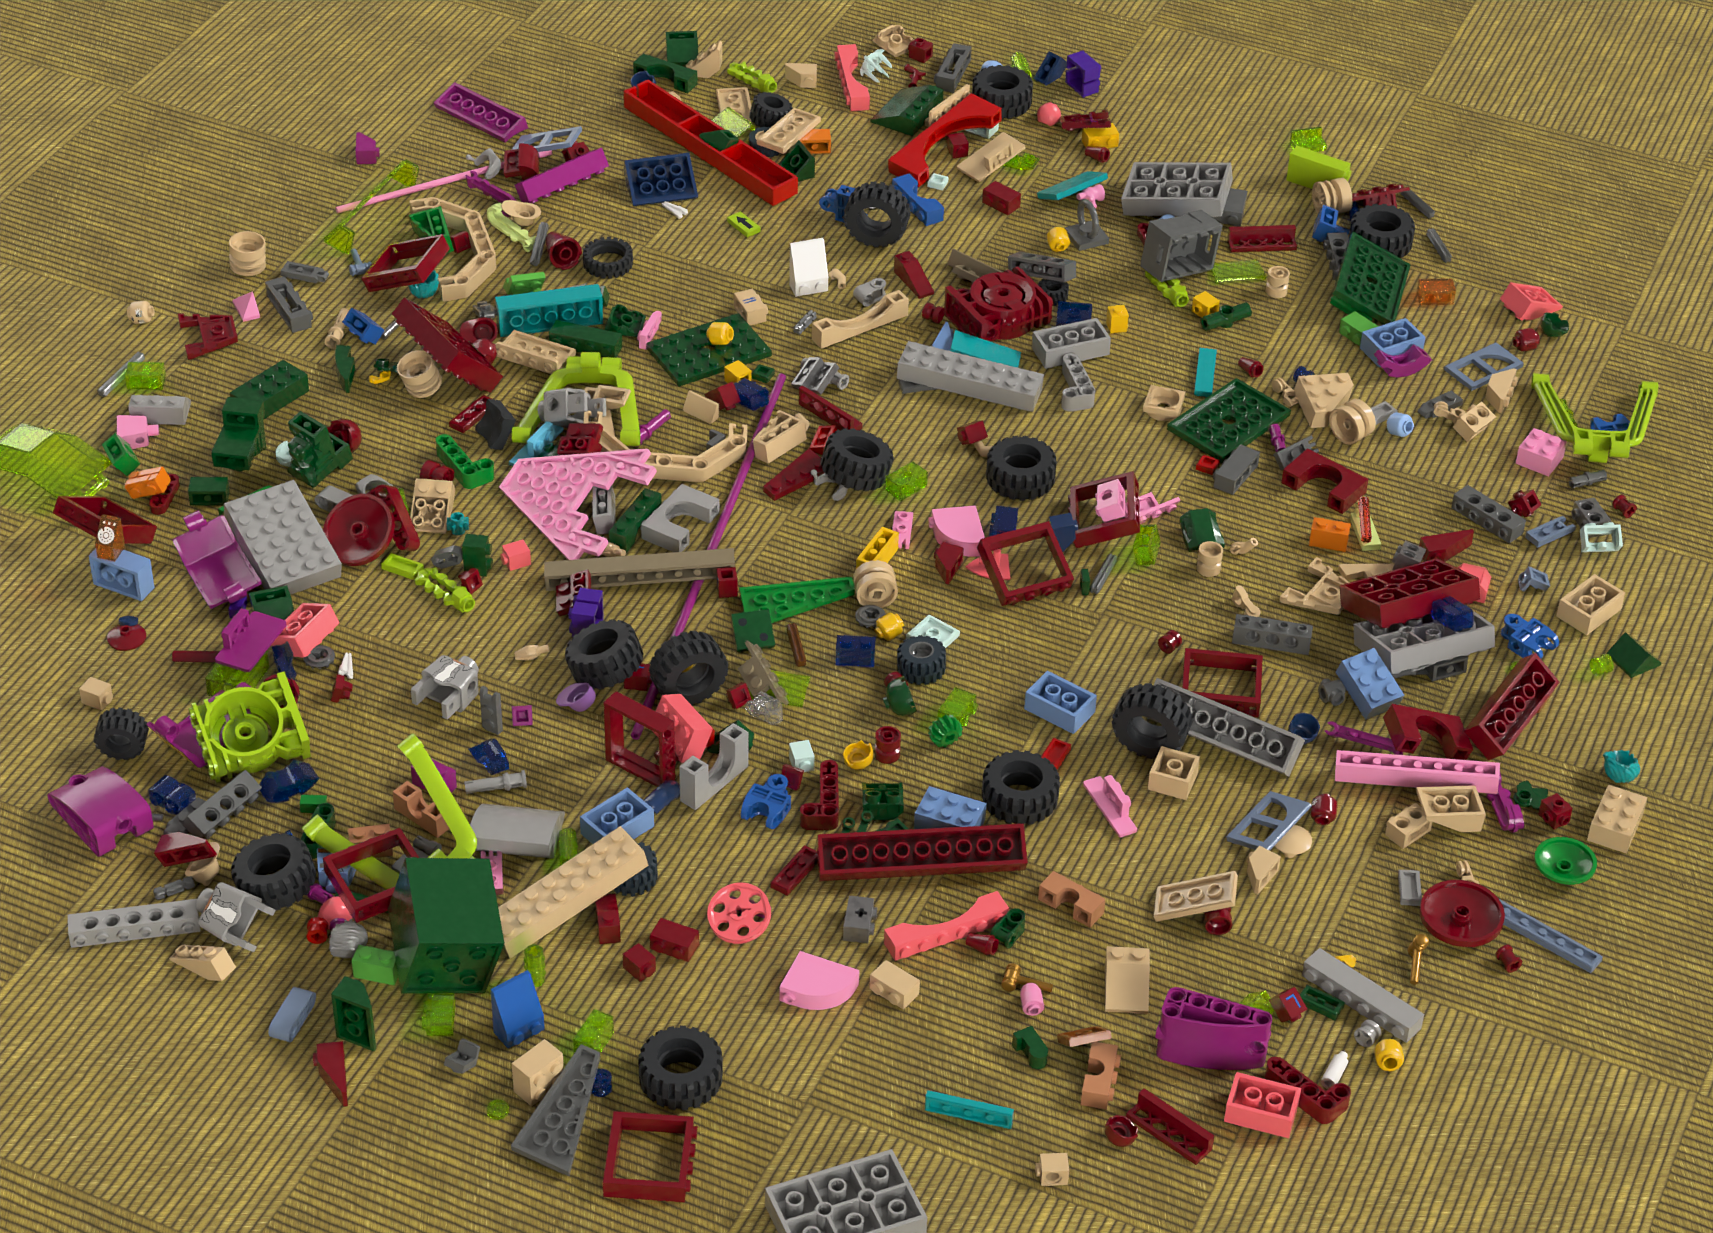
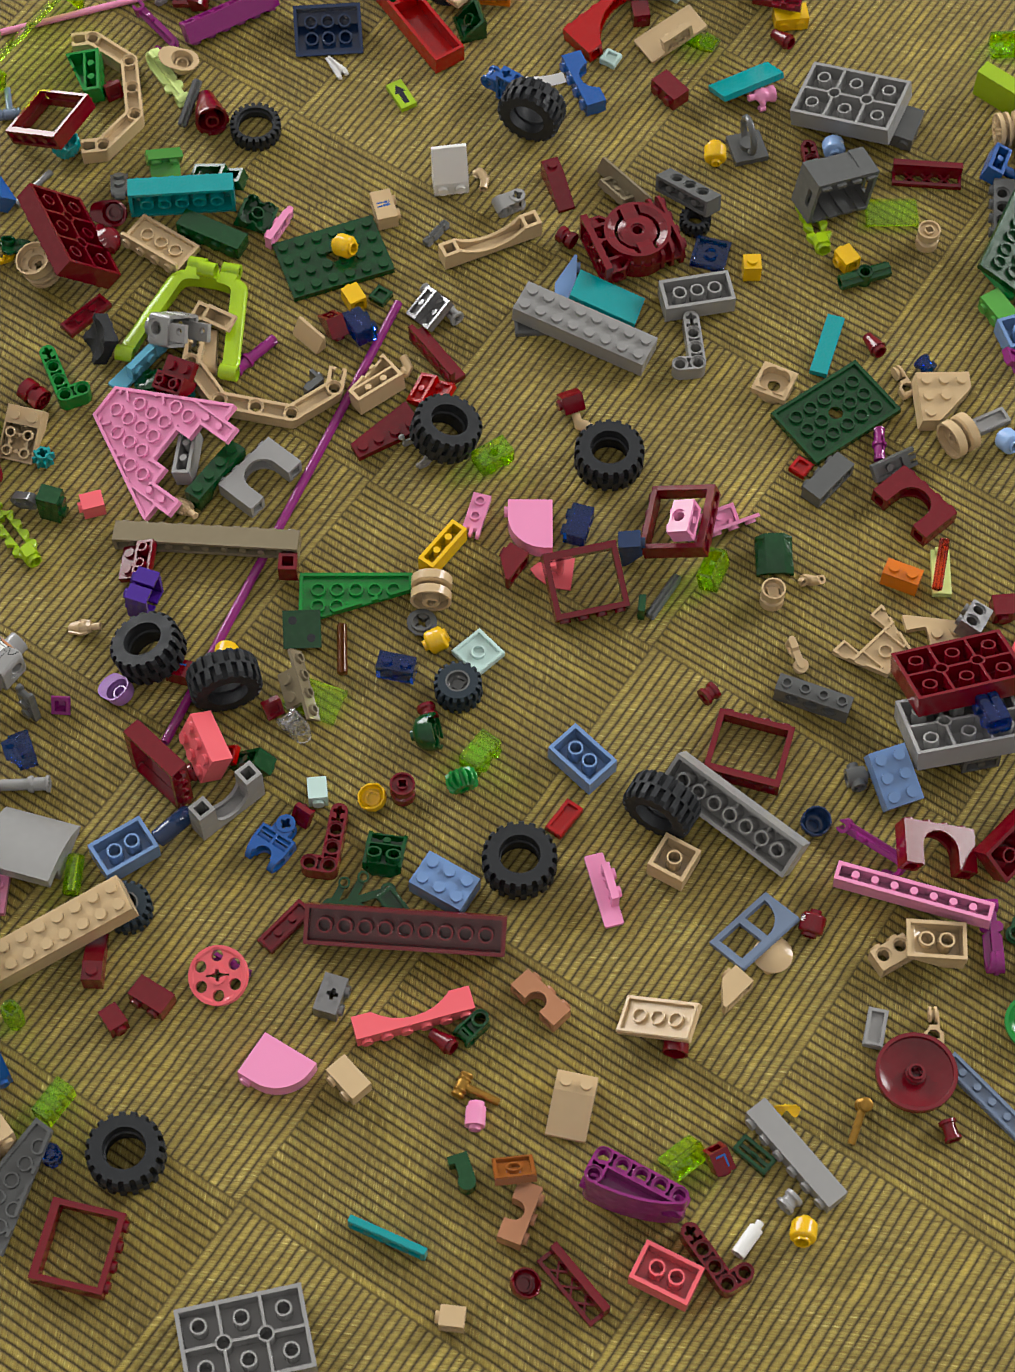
camera: 10 degrees right, 20 degrees up
dark red tile [458,568,483,594] -> none

